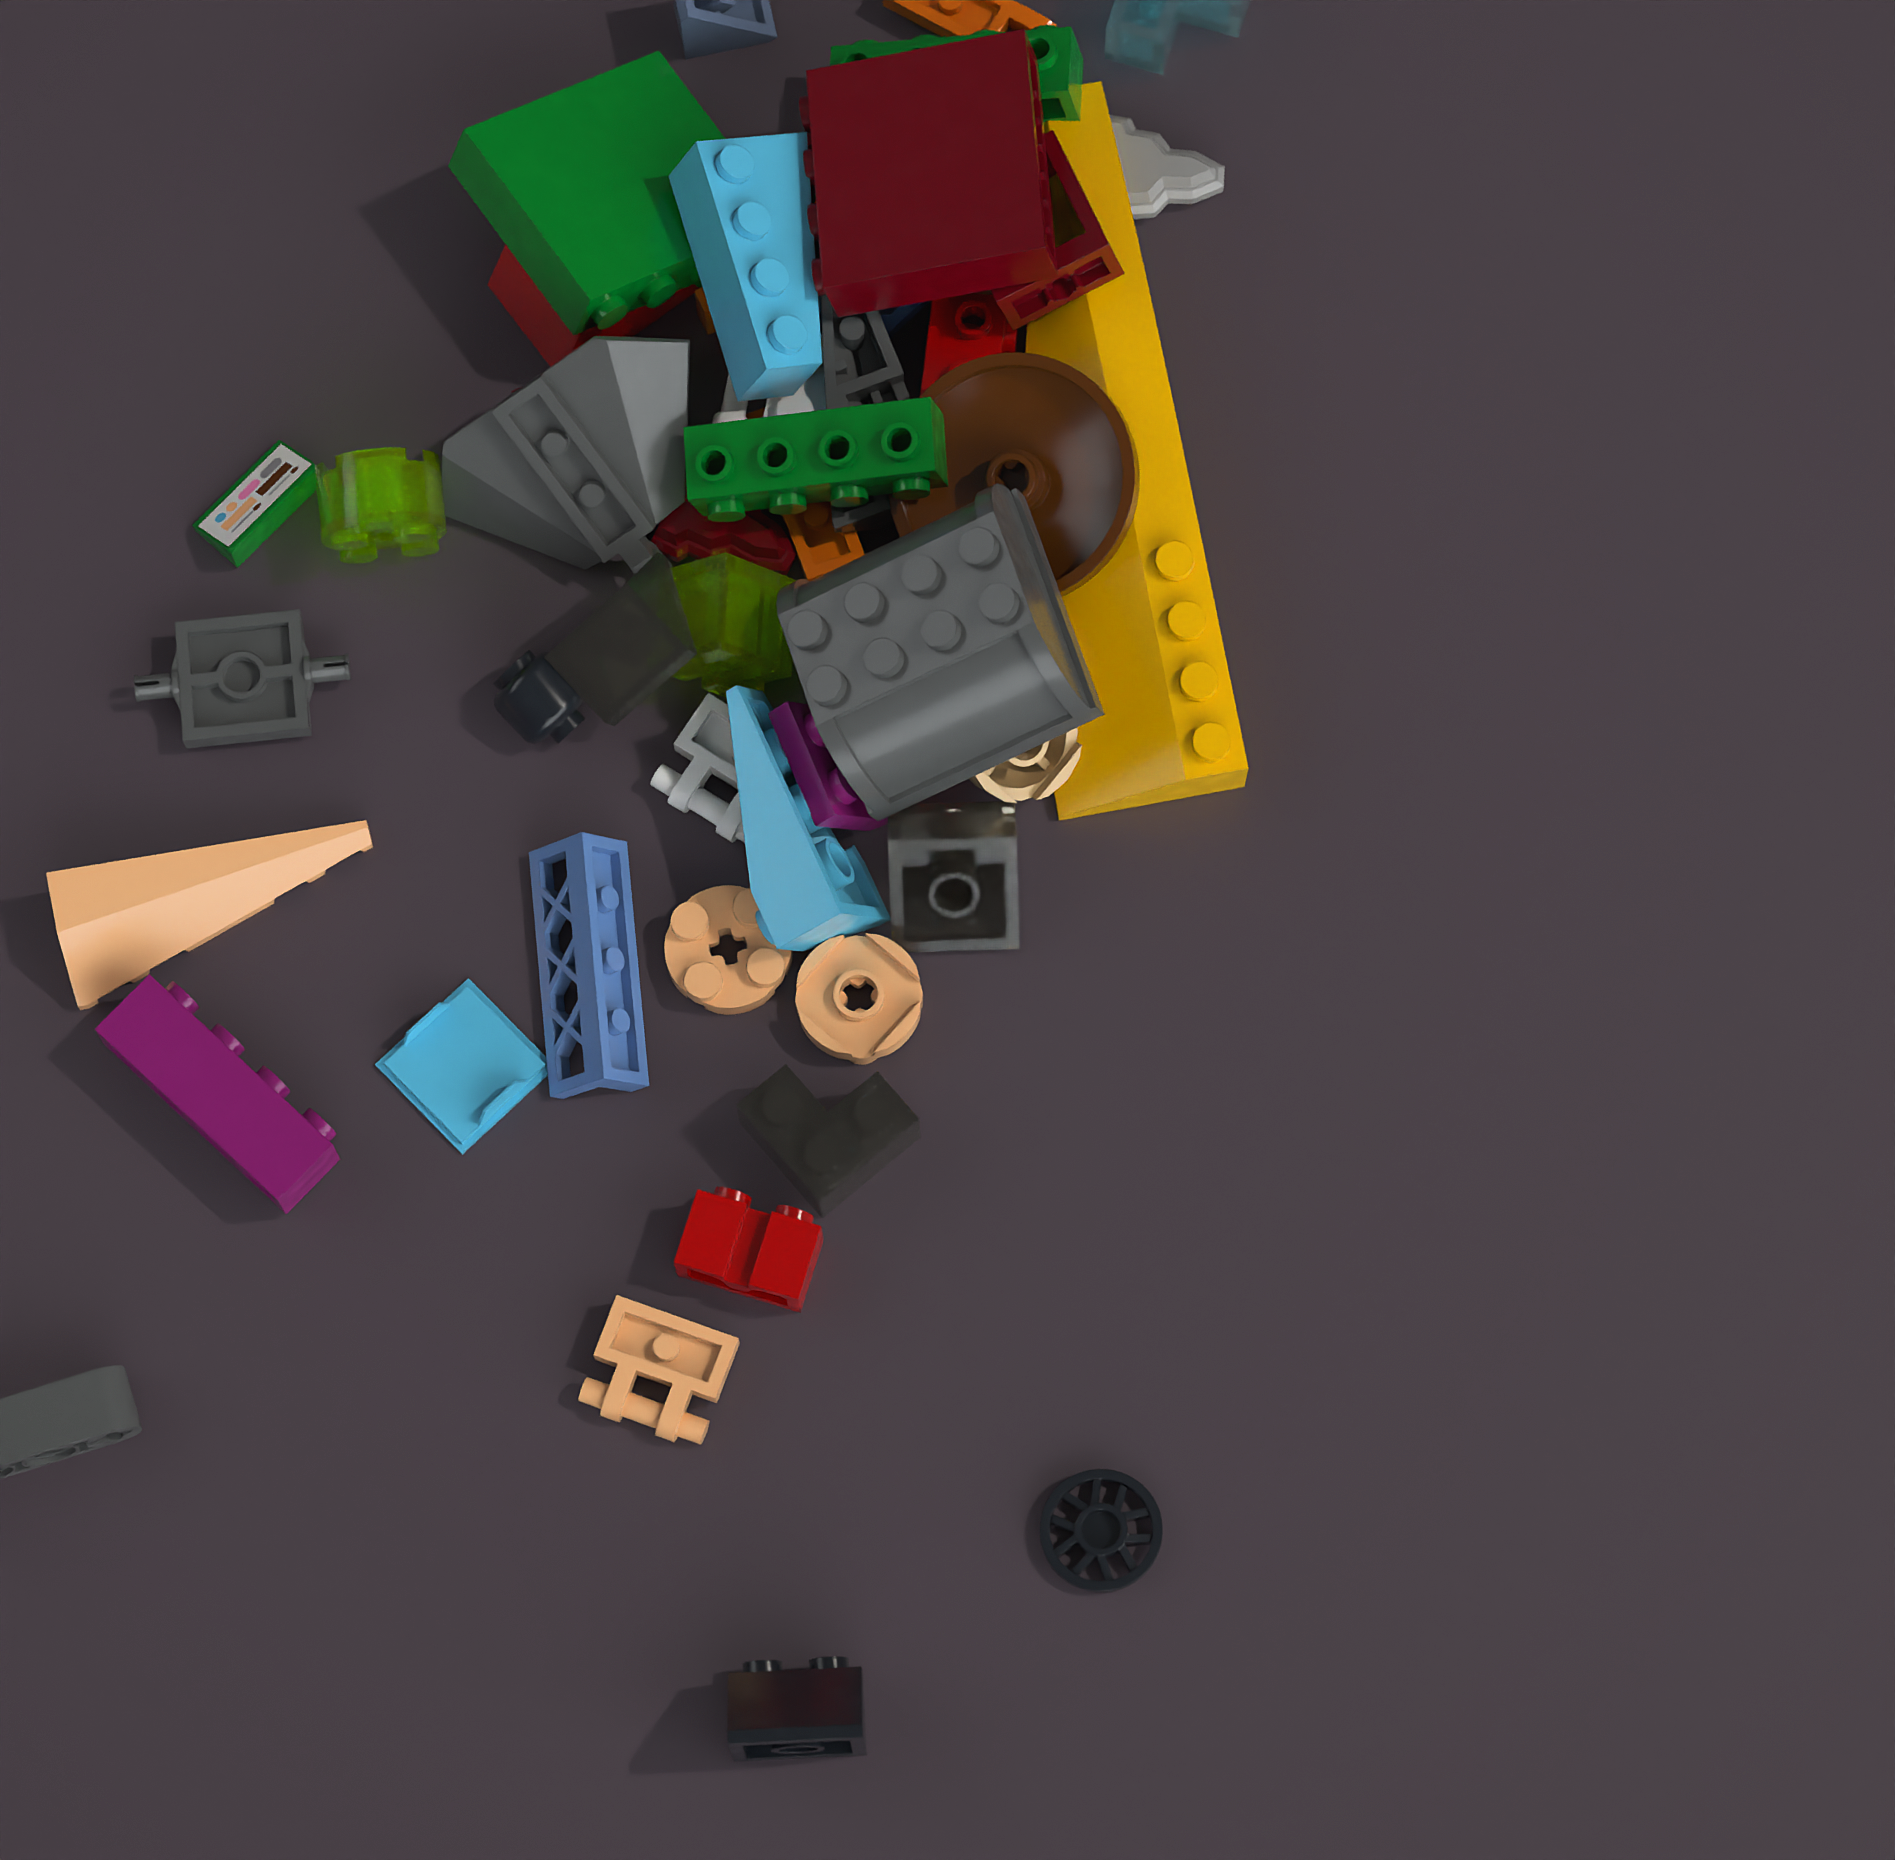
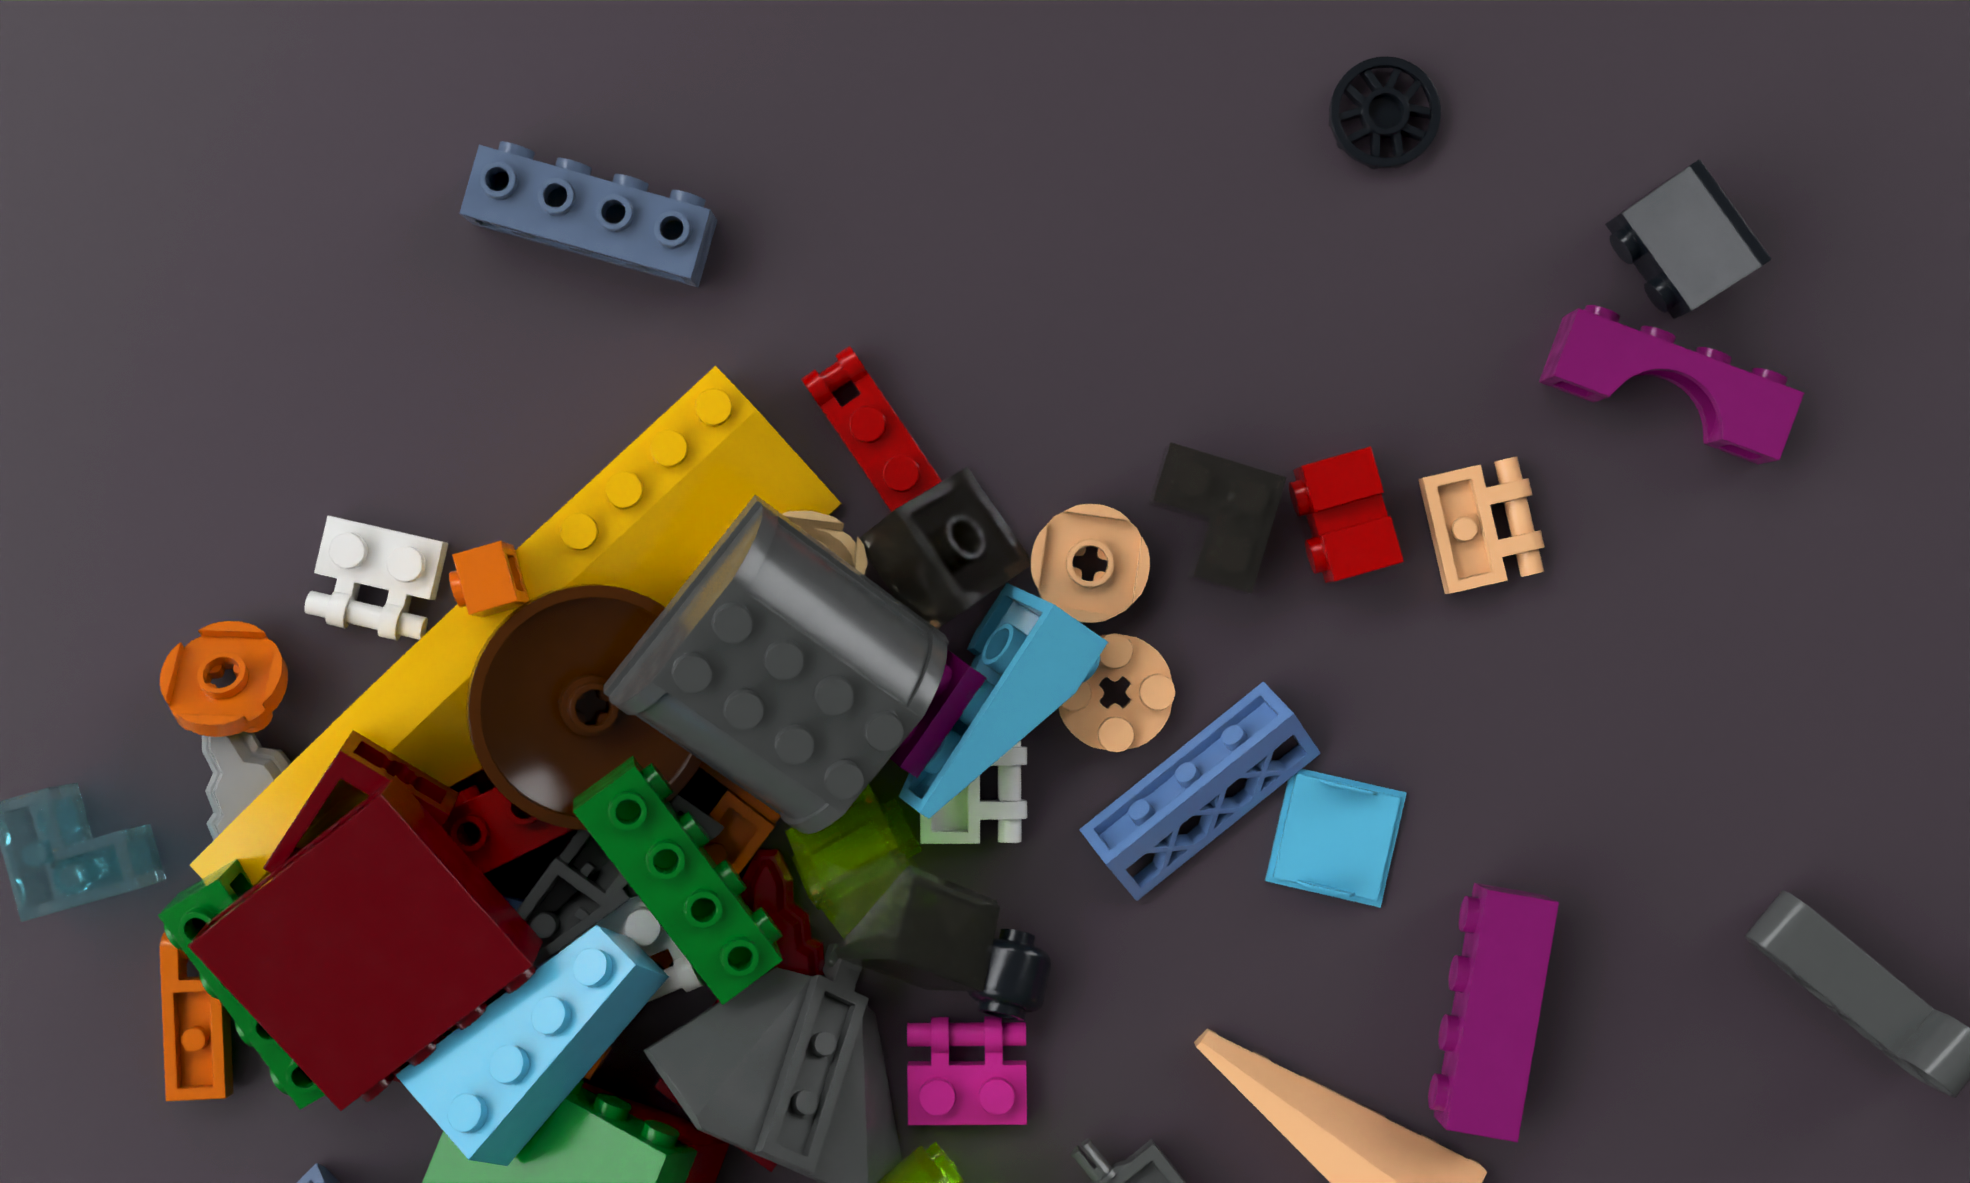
camera: 125 degrees left, 15 degrees up
none -> orange plate [160,621,288,737]
none -> white plate [304,515,449,641]
none -> orange plate [449,541,529,617]
none -> sand blue brick [459,141,718,288]
none -> red plate [801,346,943,516]
none -> dark pink plate [907,1016,1027,1125]
none -> magenta arch [1539,305,1804,465]

